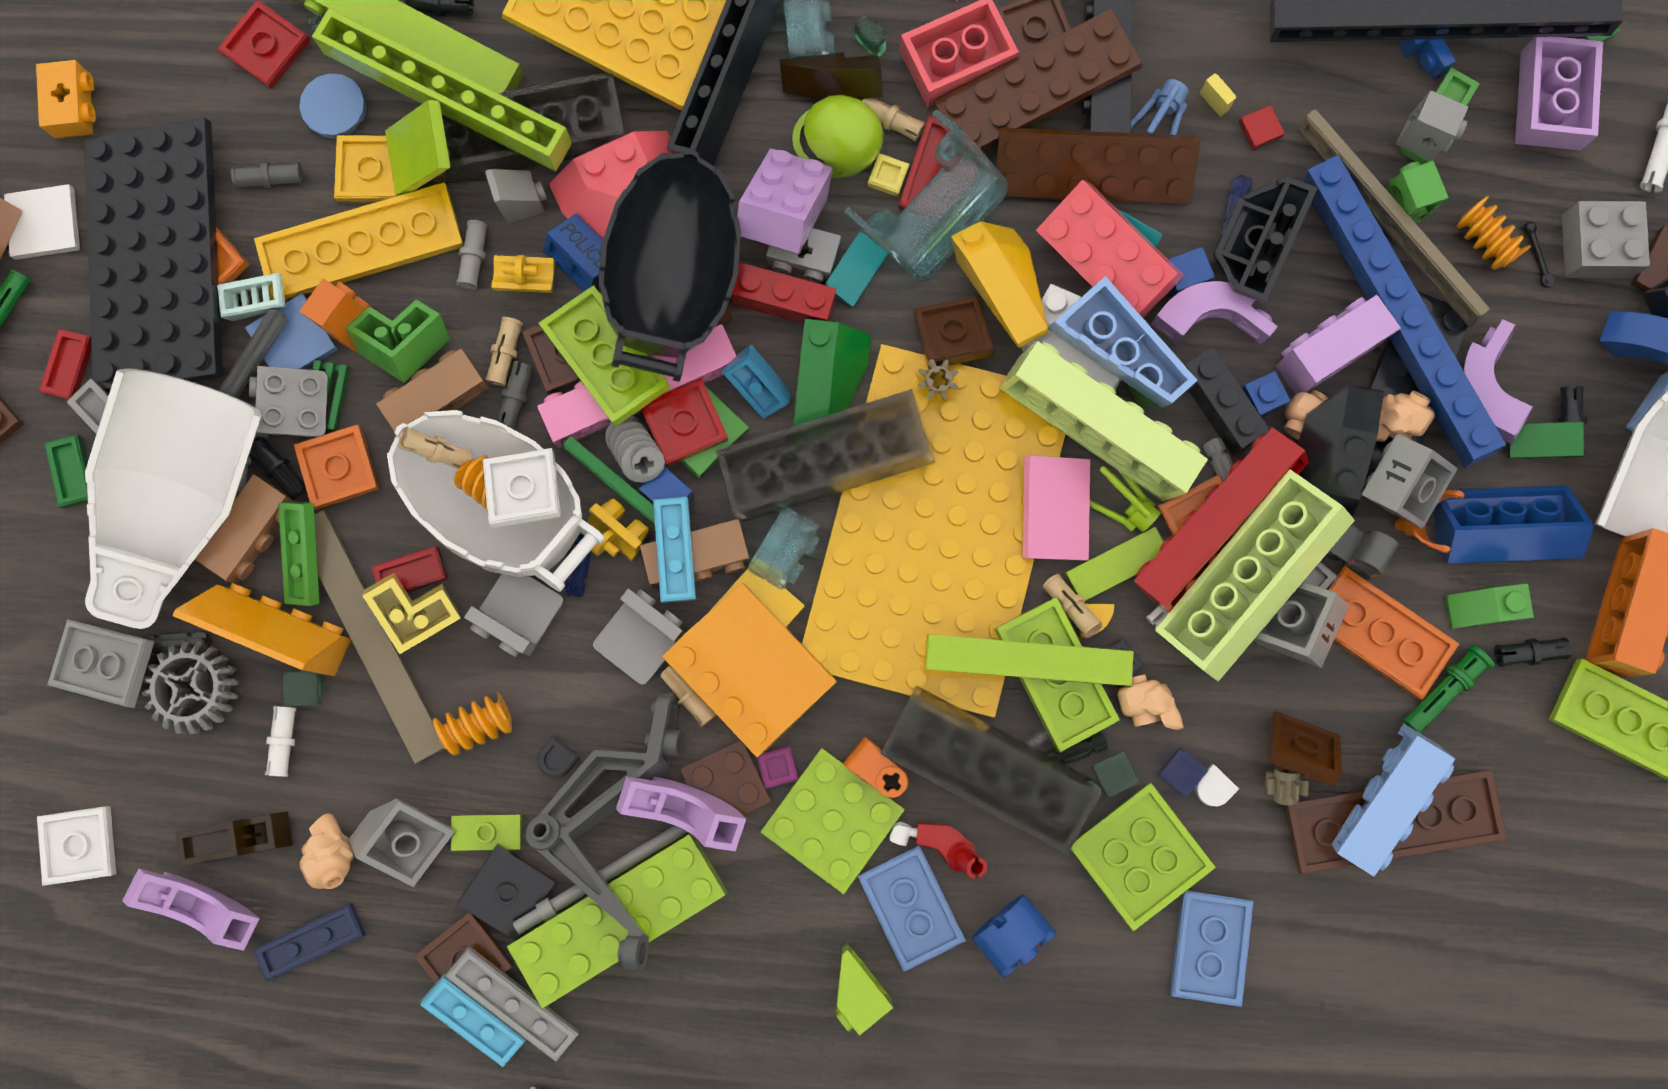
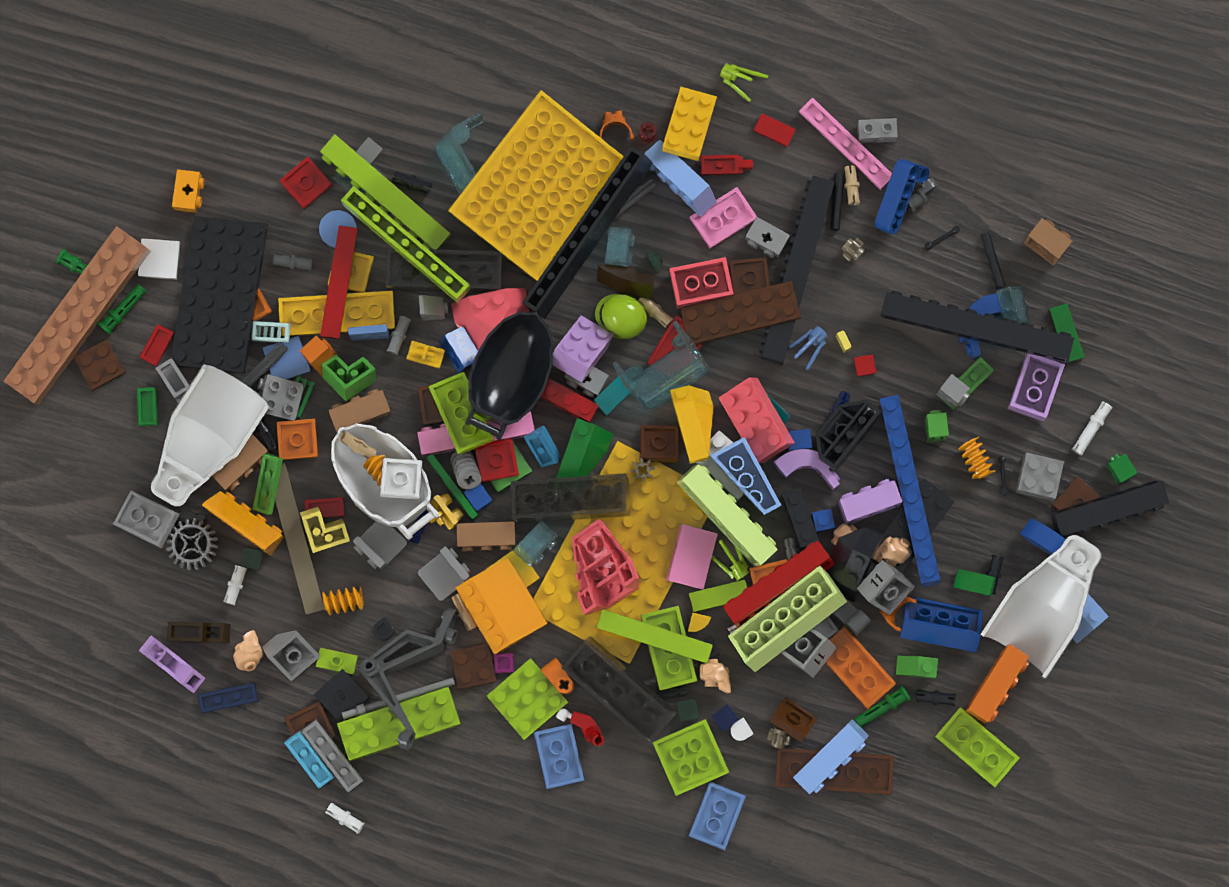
camera: 10 degrees right, 0 degrees up
white tile [37,806,116,886] -> none
lime tile [385,100,450,195] -> none
tan pin [485,317,523,387] -> none
dark grey pin [496,361,534,430] -> none
lavender arch [616,776,746,851] -> none
medium azure tile [653,497,696,603] -> none
lime slope [836,943,893,1036] -> none
light yellow tile [868,153,909,197] -> none
blue brick [972,894,1057,978] -> none
reddish brown plate [994,128,1201,204] -> none
tan pin [1043,574,1103,638] -> none
dark tan tile [1299,109,1490,327] -> none
lavender arch [1463,319,1533,445] -> none
none -> red tile [320,225,358,340]
none -> medium blue tile [348,324,389,341]
none -> coral wedge [572,519,639,615]

